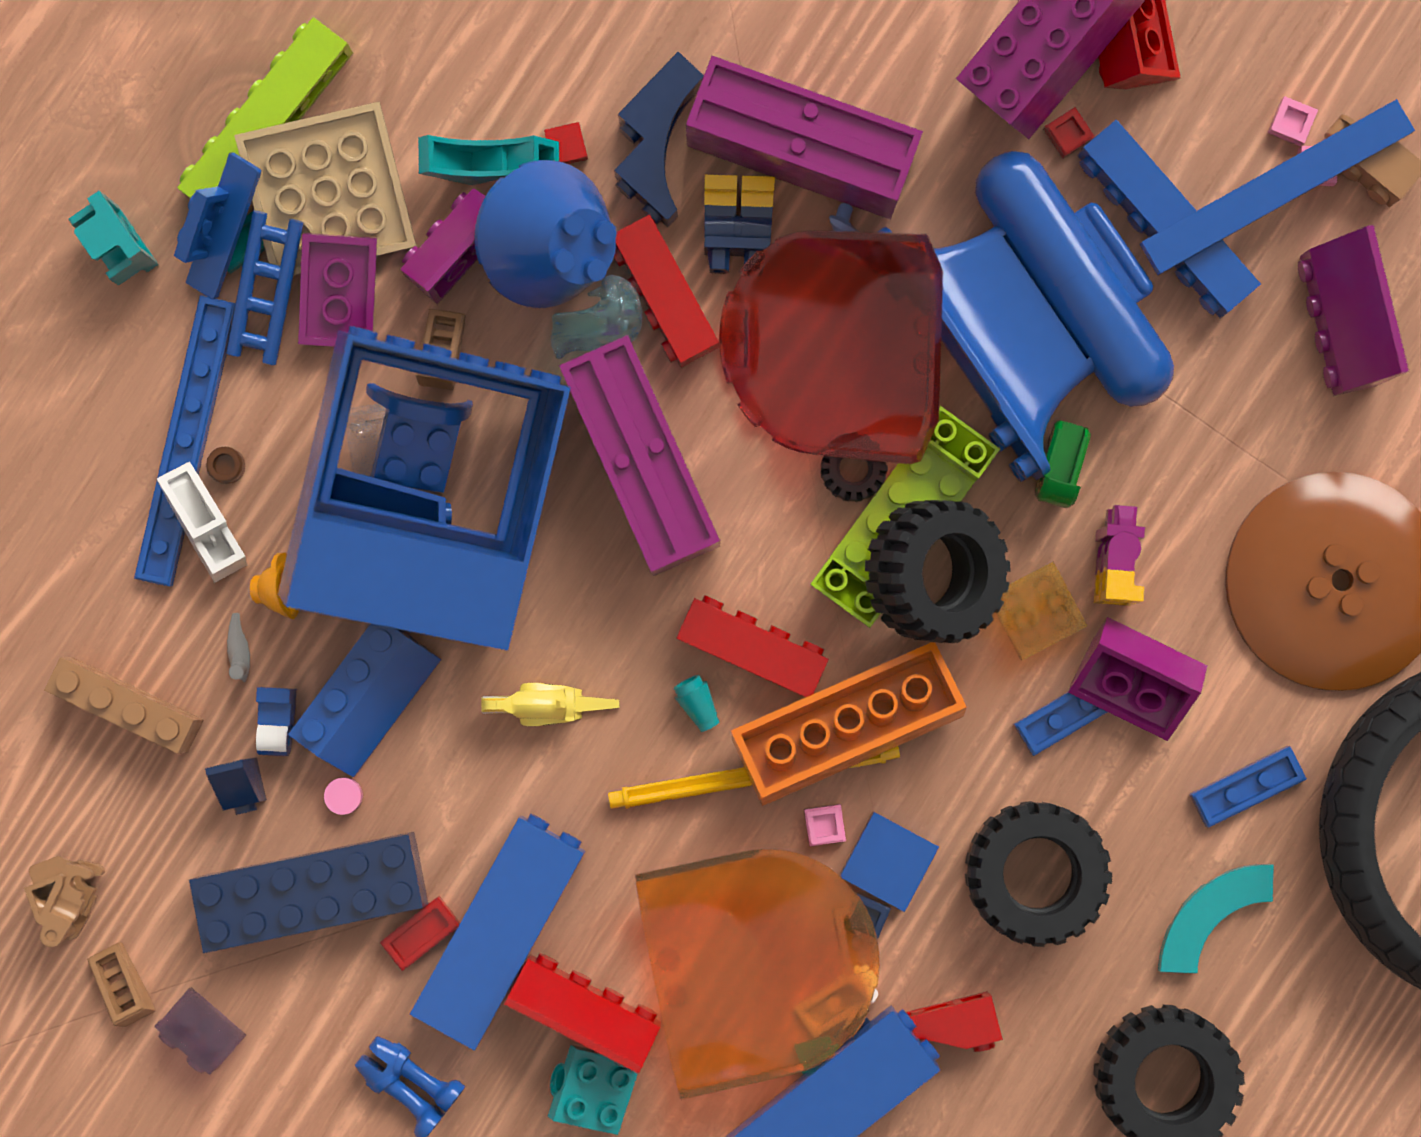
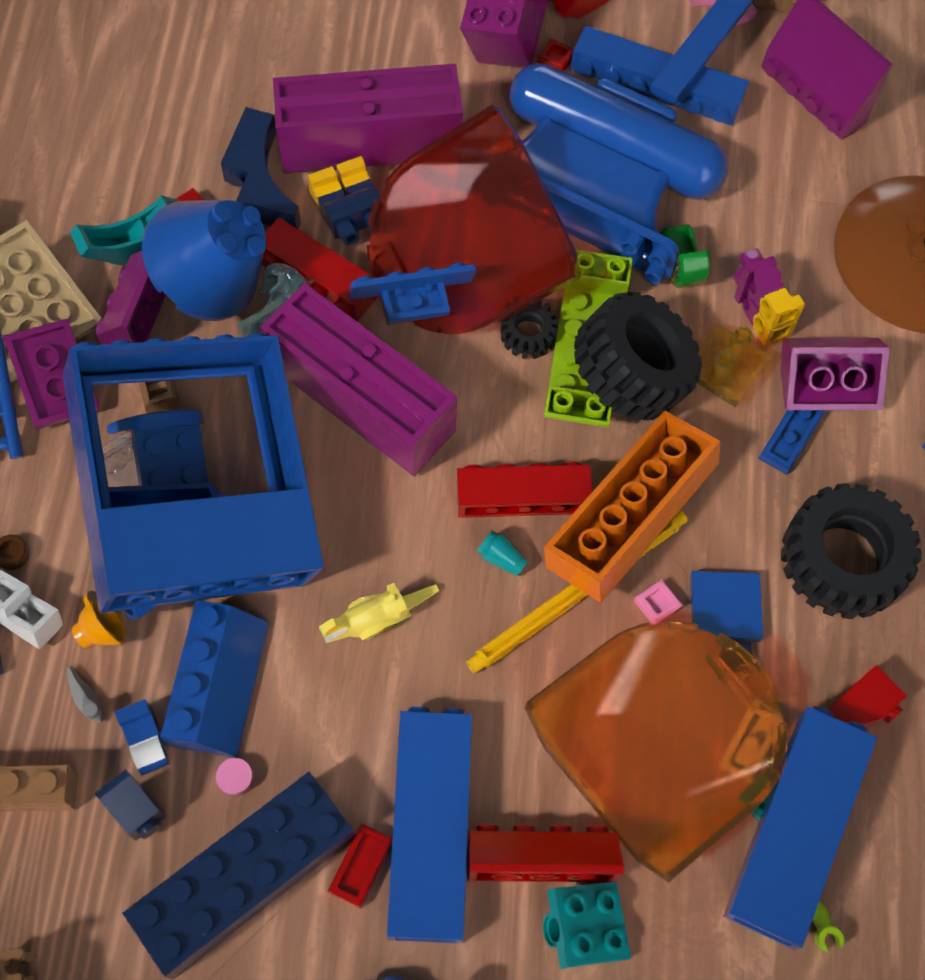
camera: 30 degrees left, 20 degrees down
none -> blue bracket [348,263,476,325]

